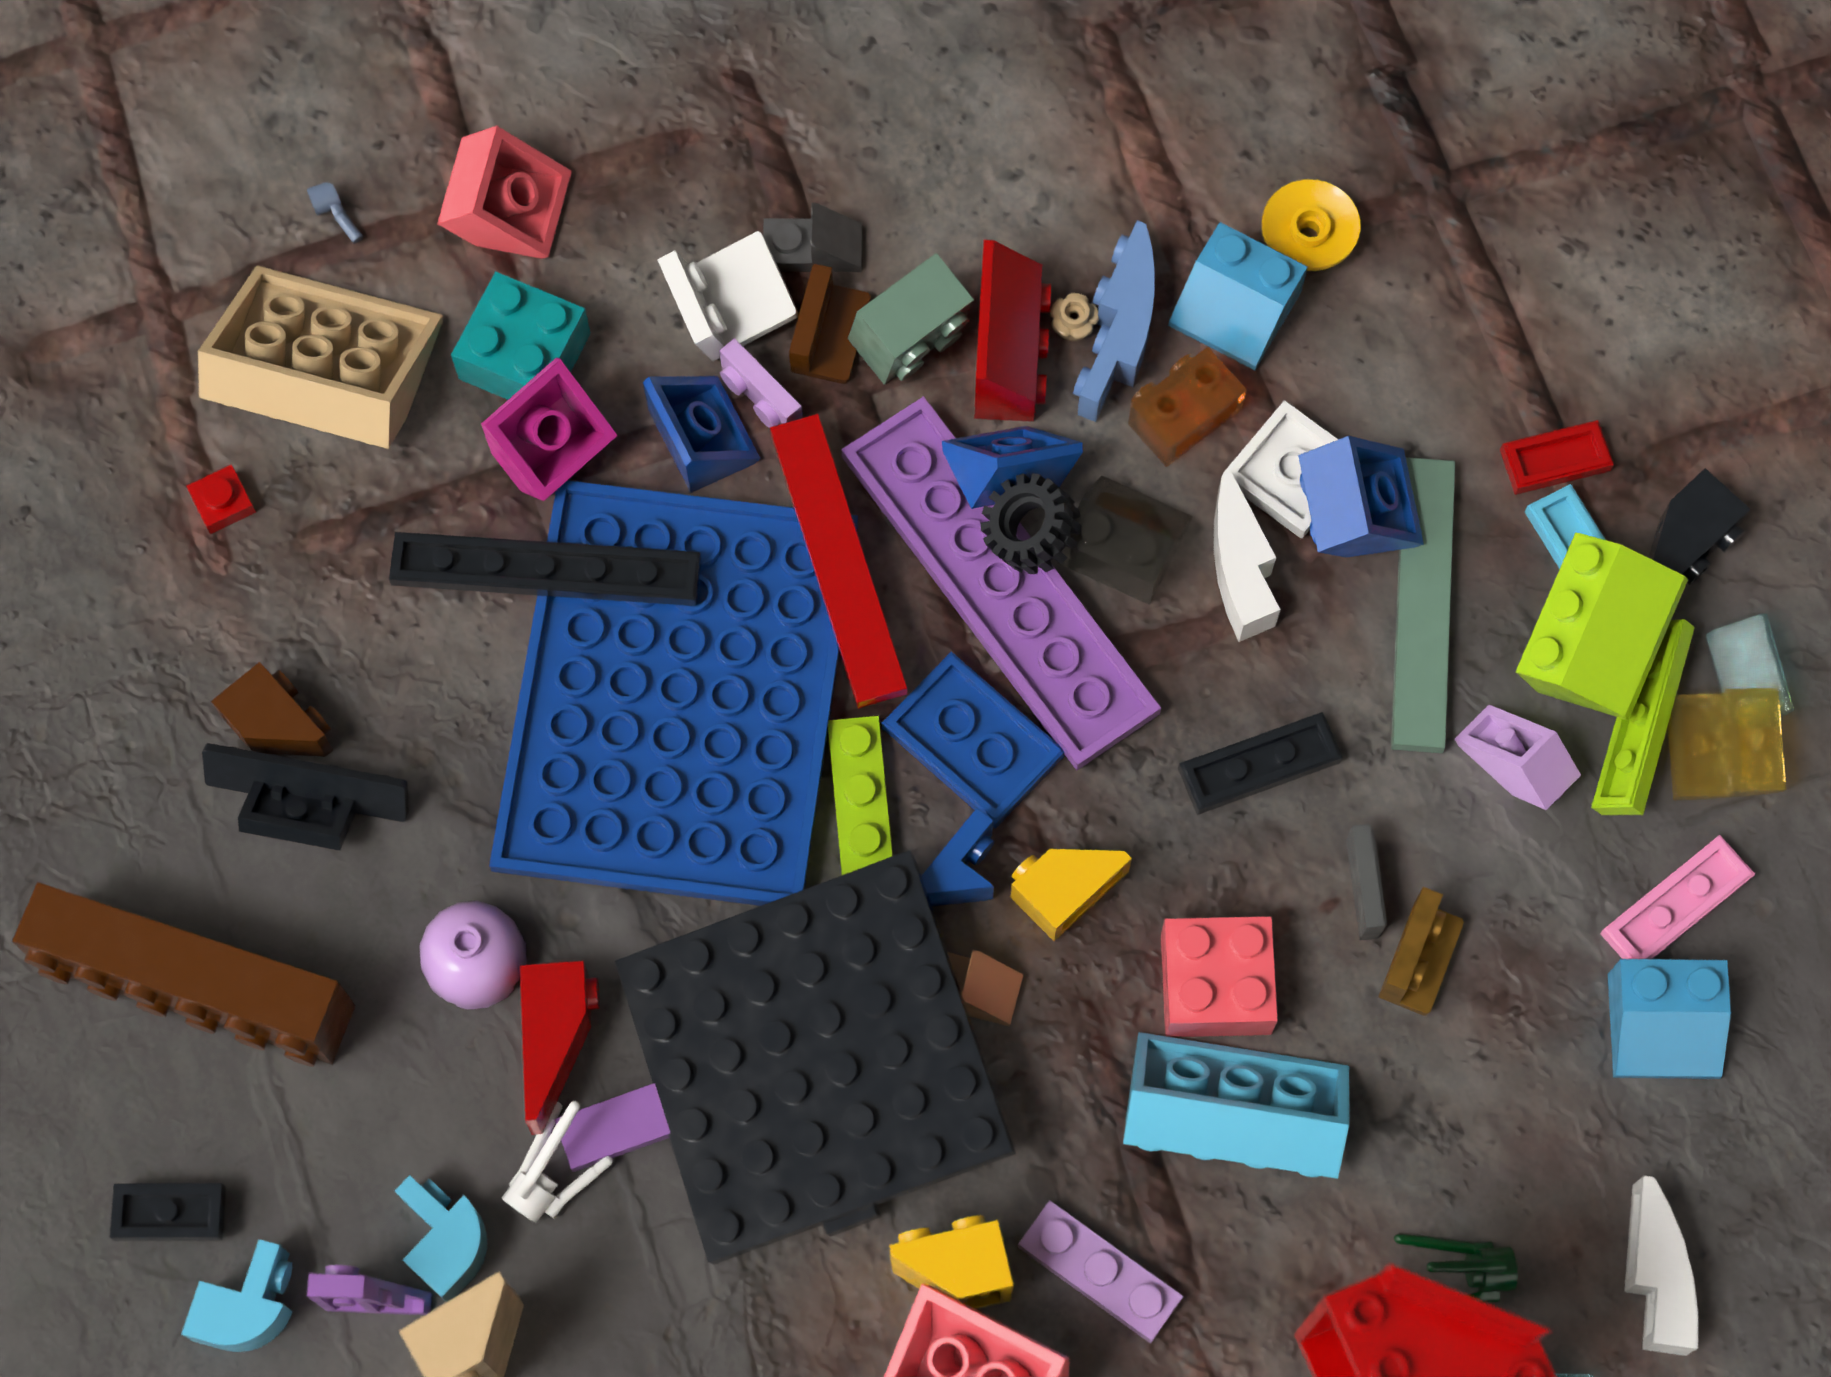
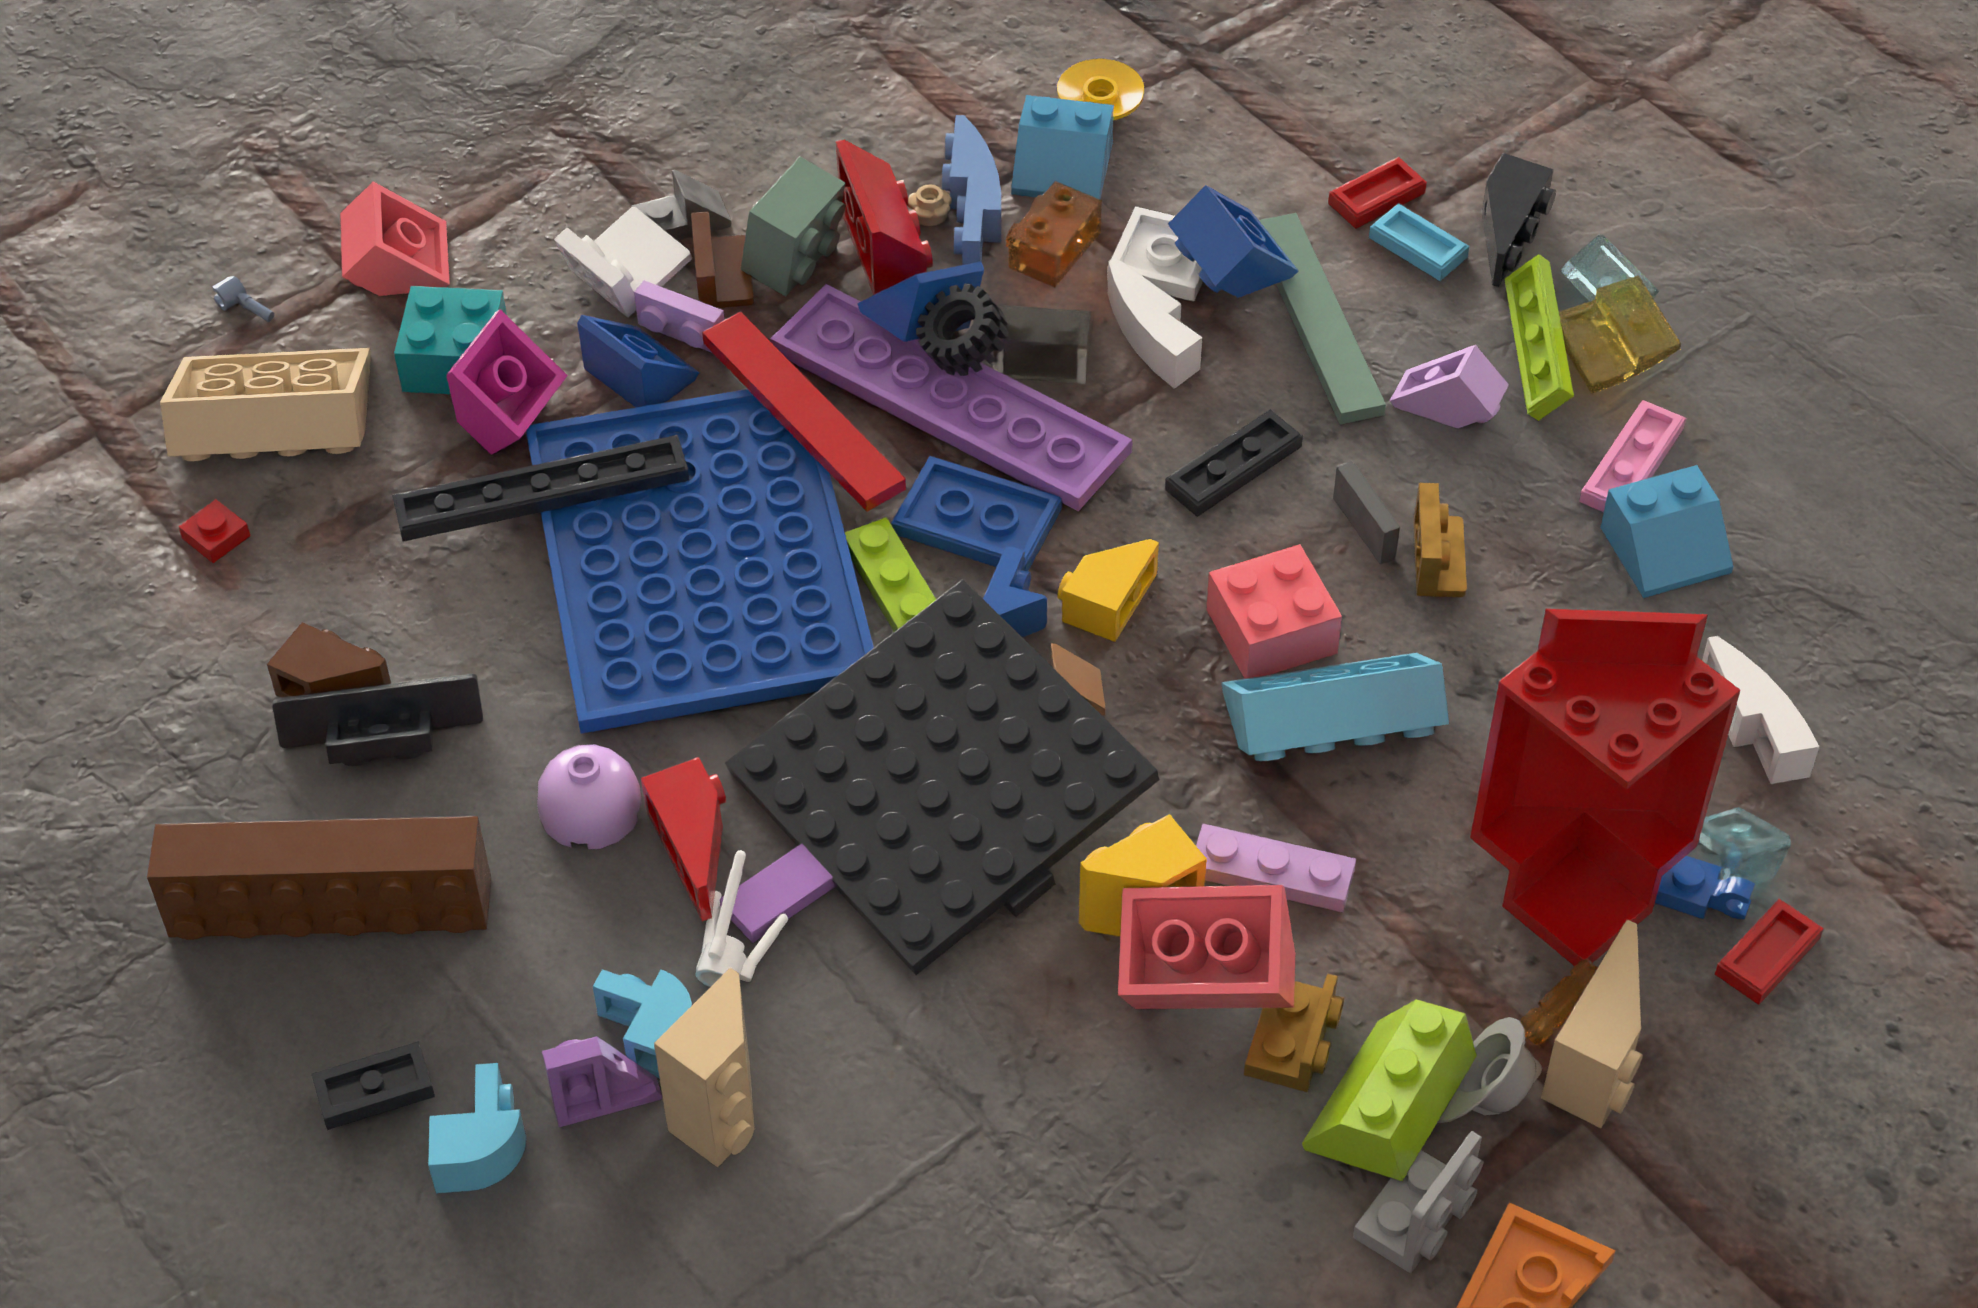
camera: 20 degrees left, 20 degrees down
lime slope [1516,532,1688,720] -> none

